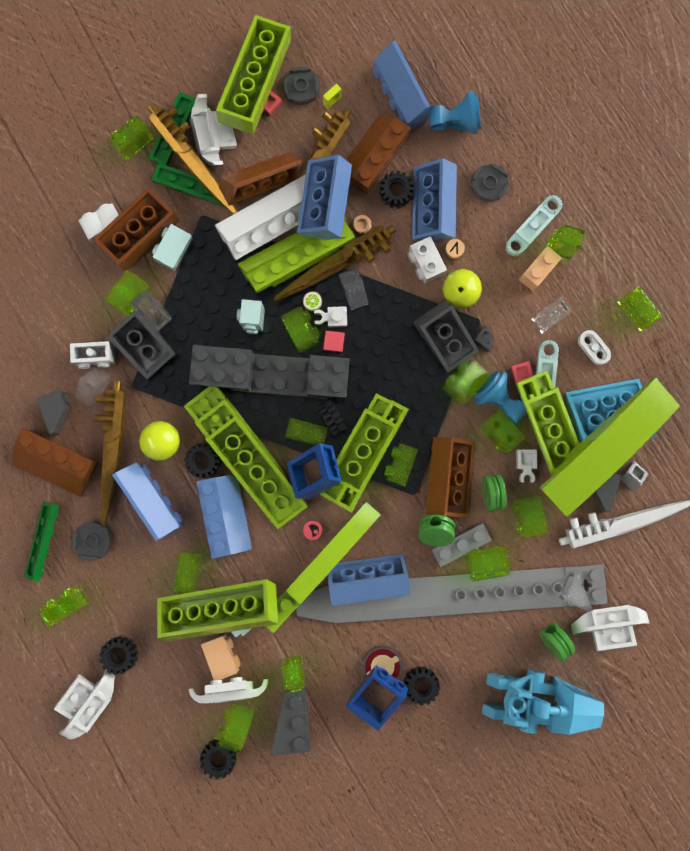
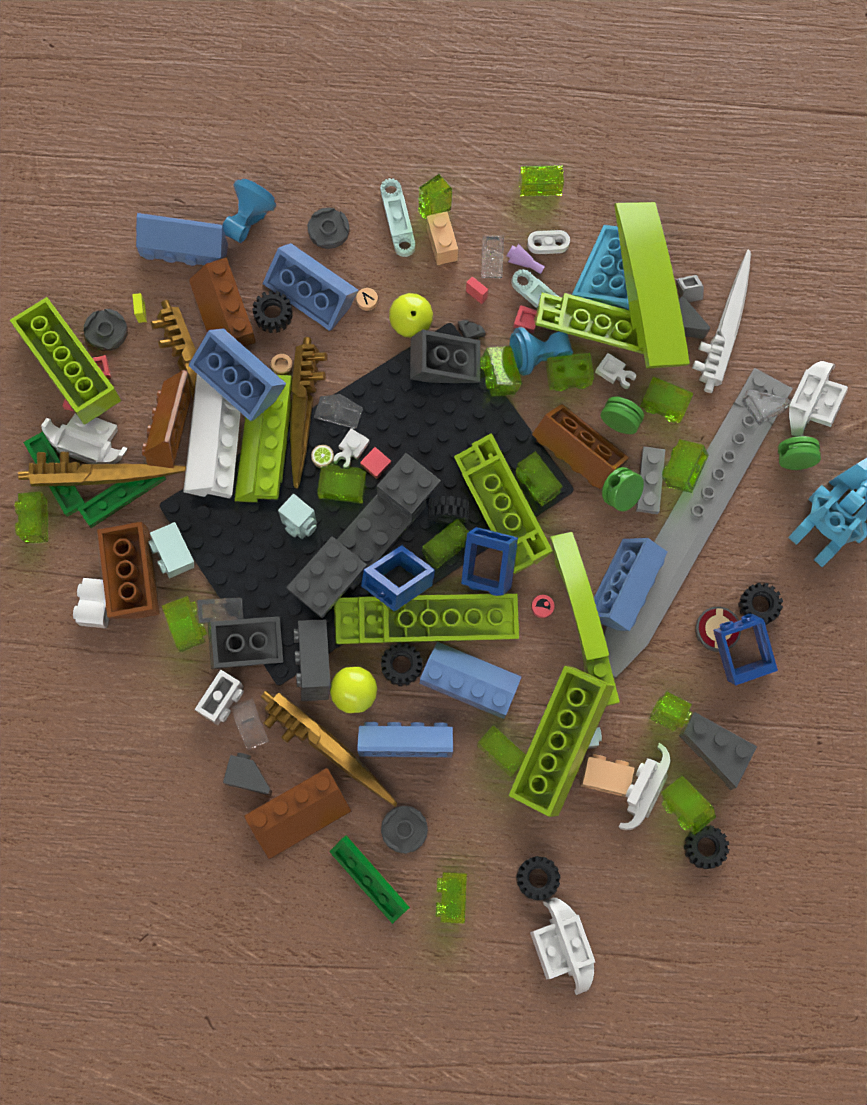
camera: 55 degrees left, 10 degrees down
white brick [407,236,447,284] -> none
none -> dark grey wedge [294,620,330,701]
none -> blue window [361,545,435,612]
none -> coral tile [466,277,488,304]
none -> lavender cone [506,244,545,274]

